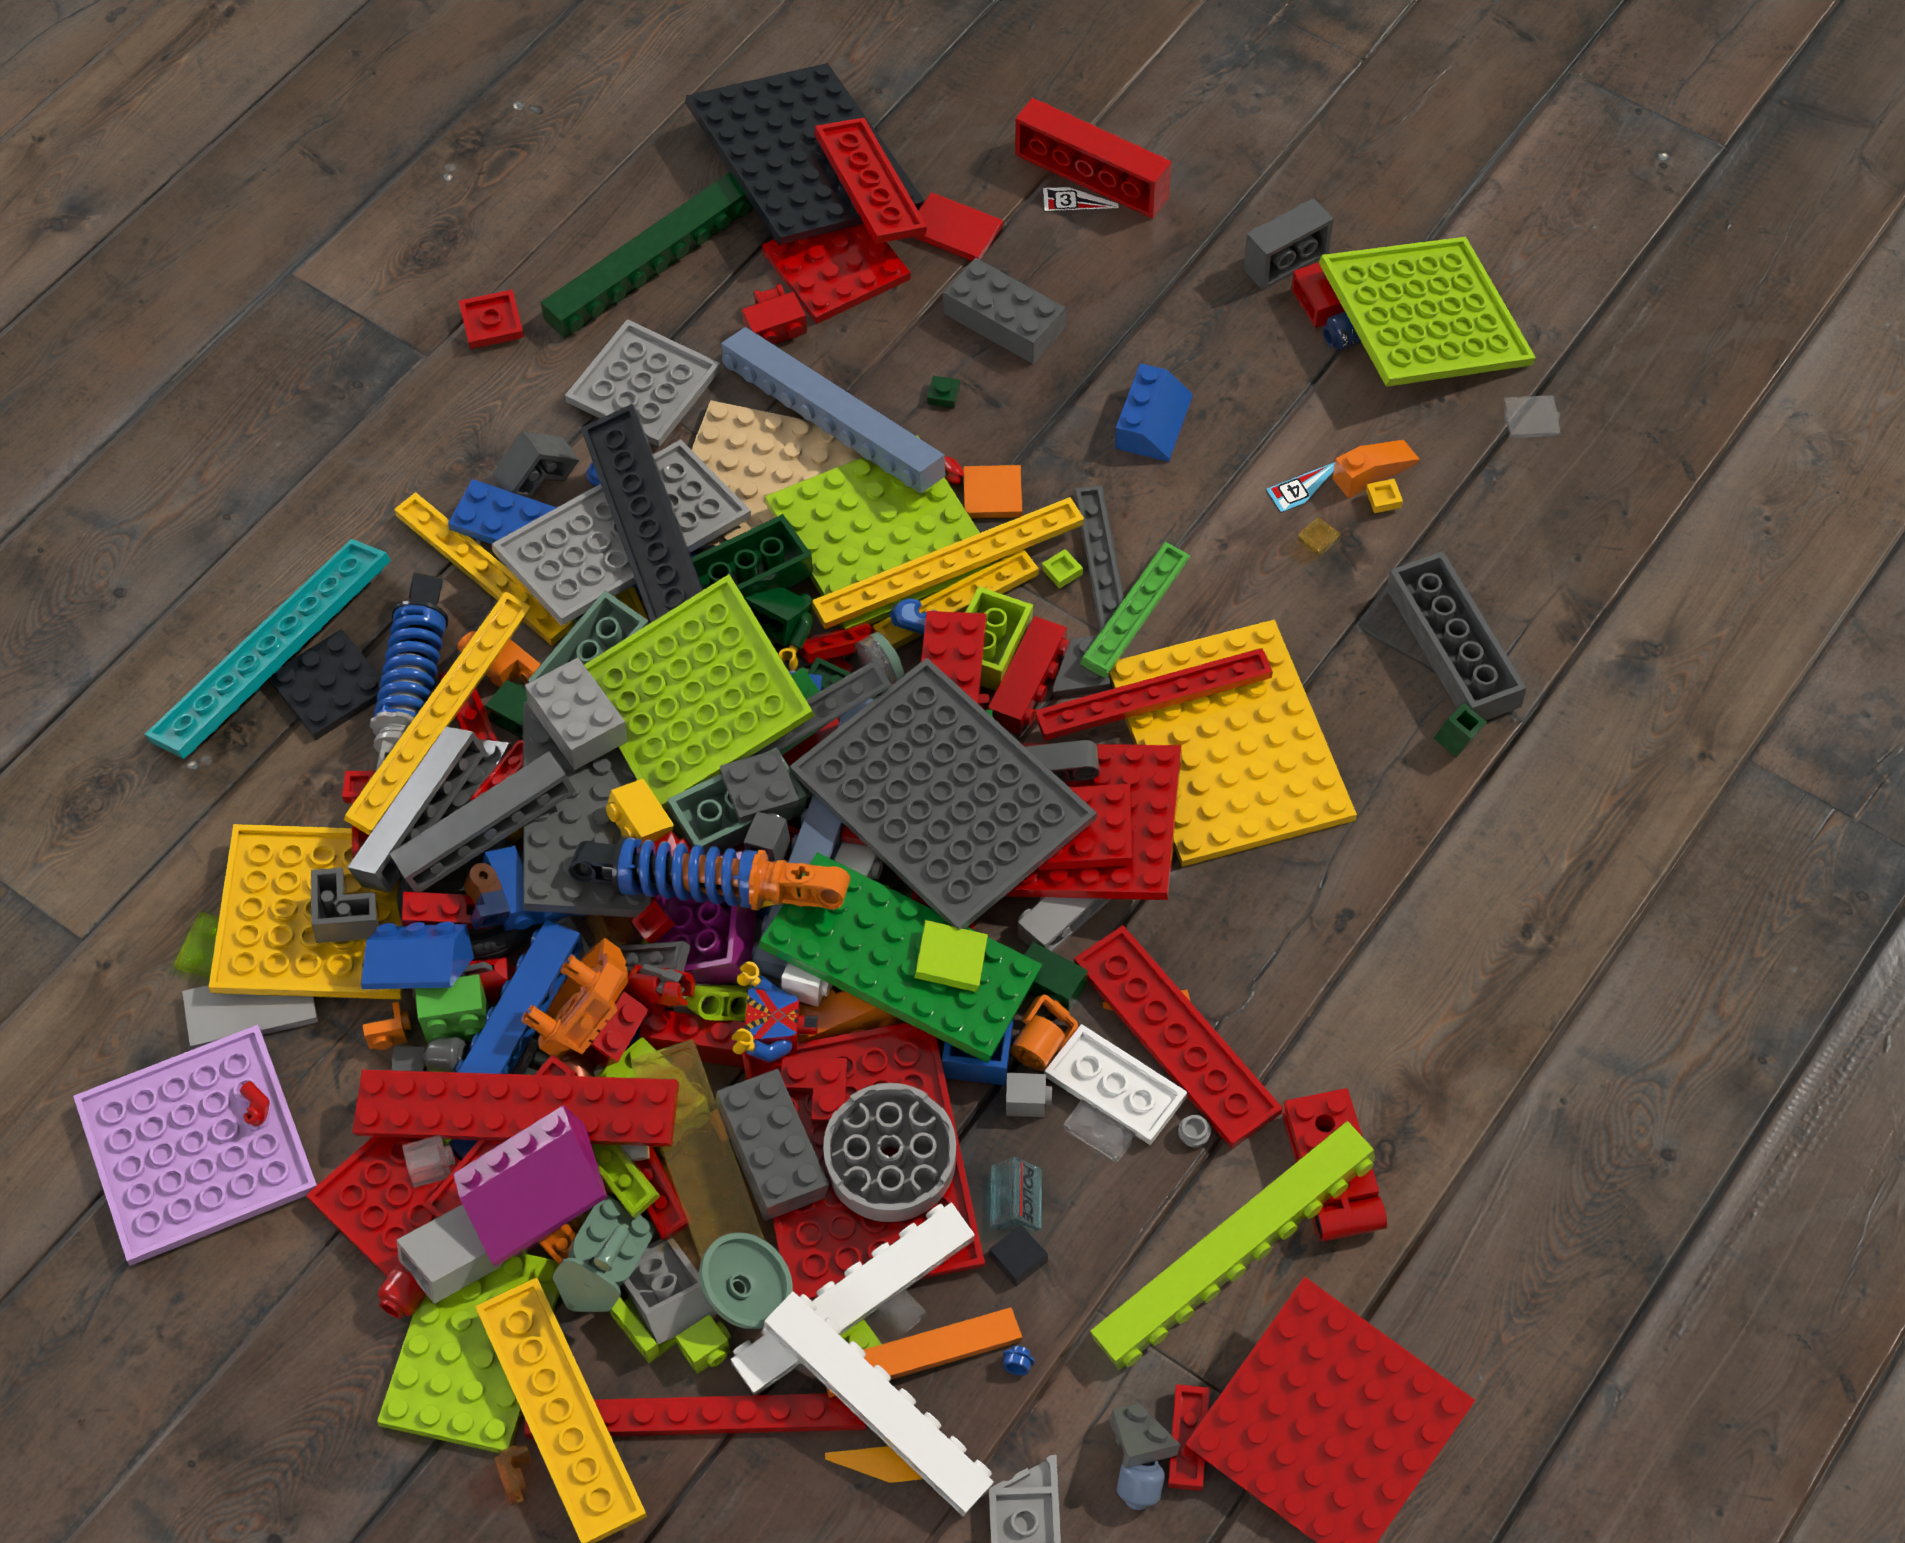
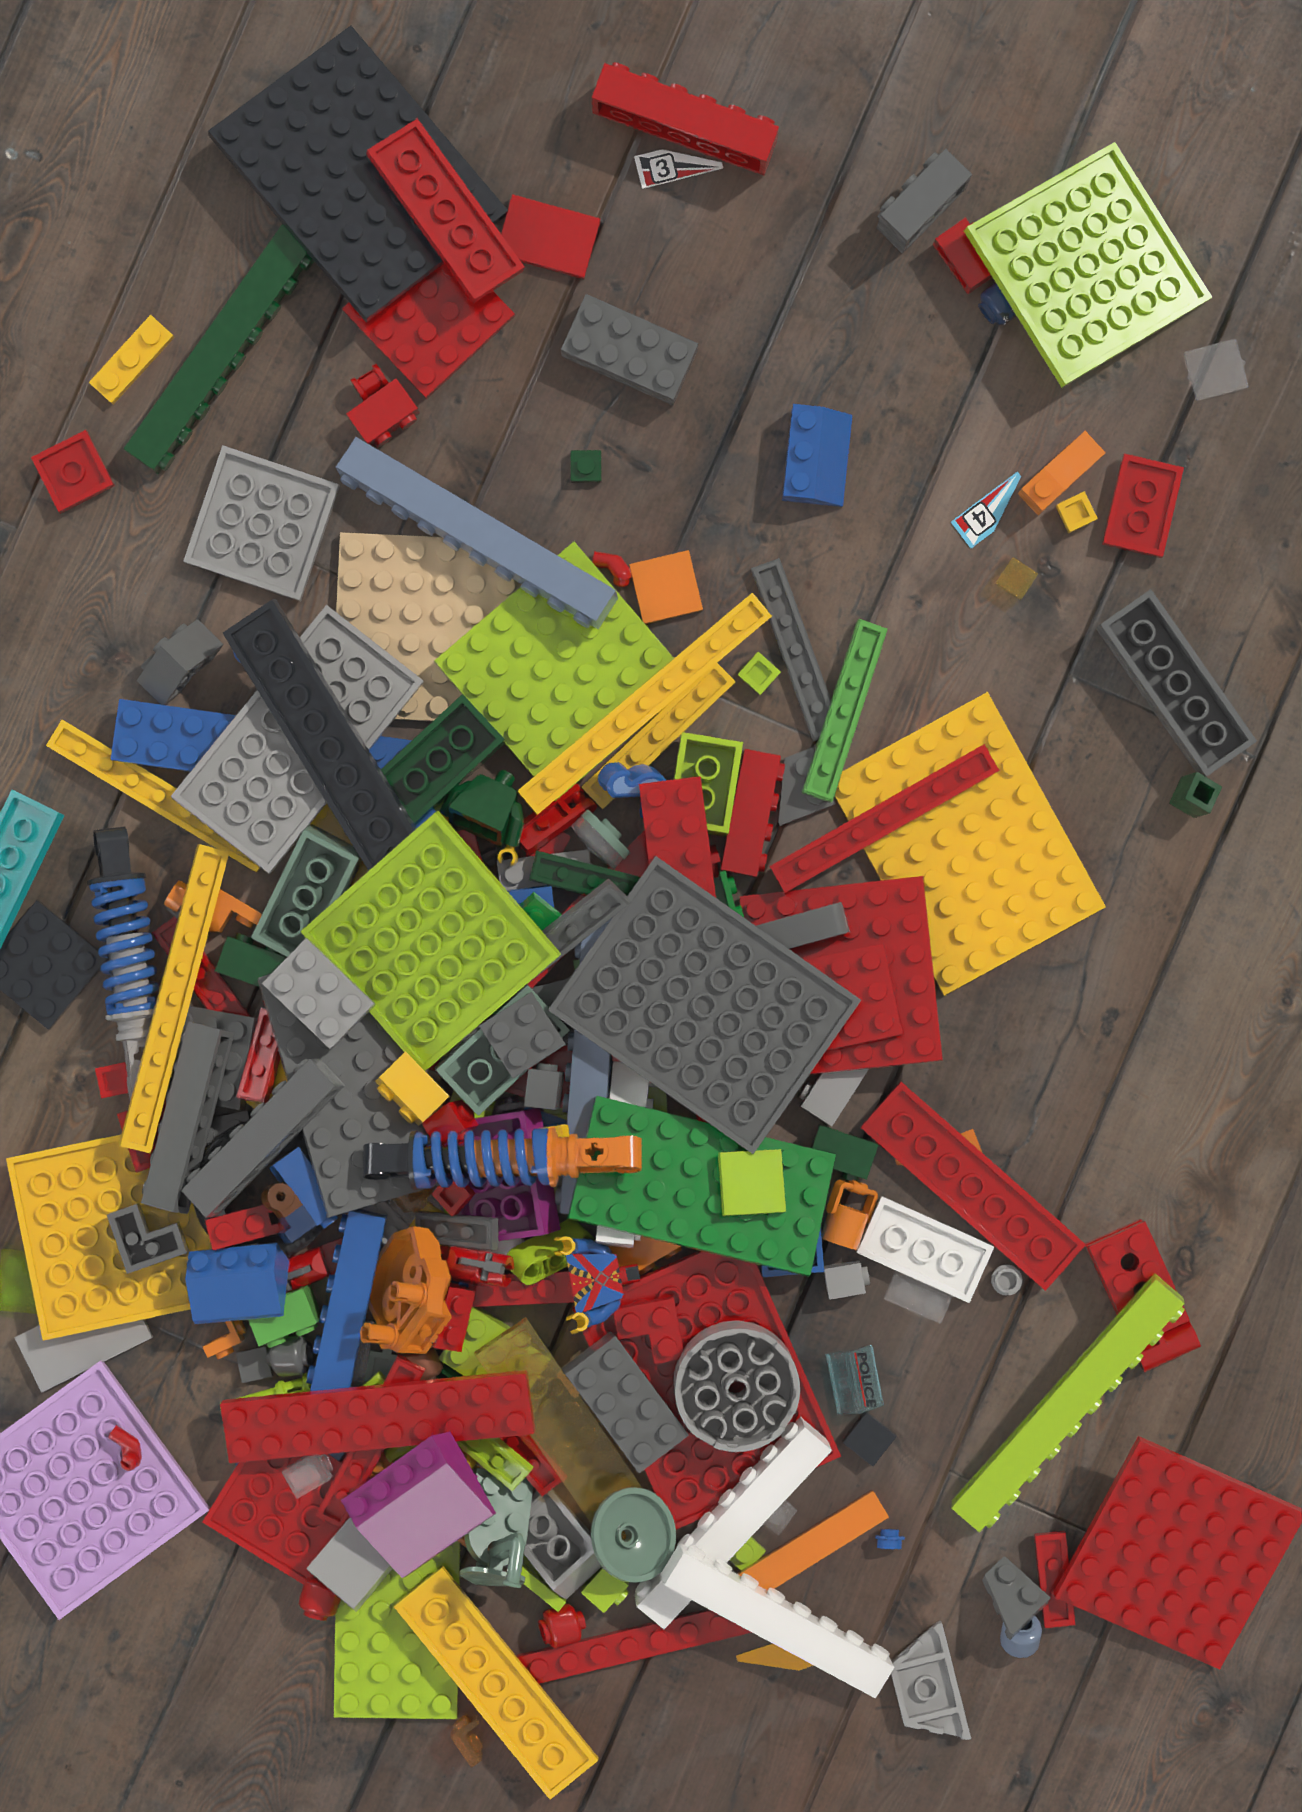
camera: 15 degrees left, 30 degrees up
none -> yellow plate [89,315,175,405]
none -> red head [538,1604,586,1649]
none -> red plate [1102,453,1184,558]

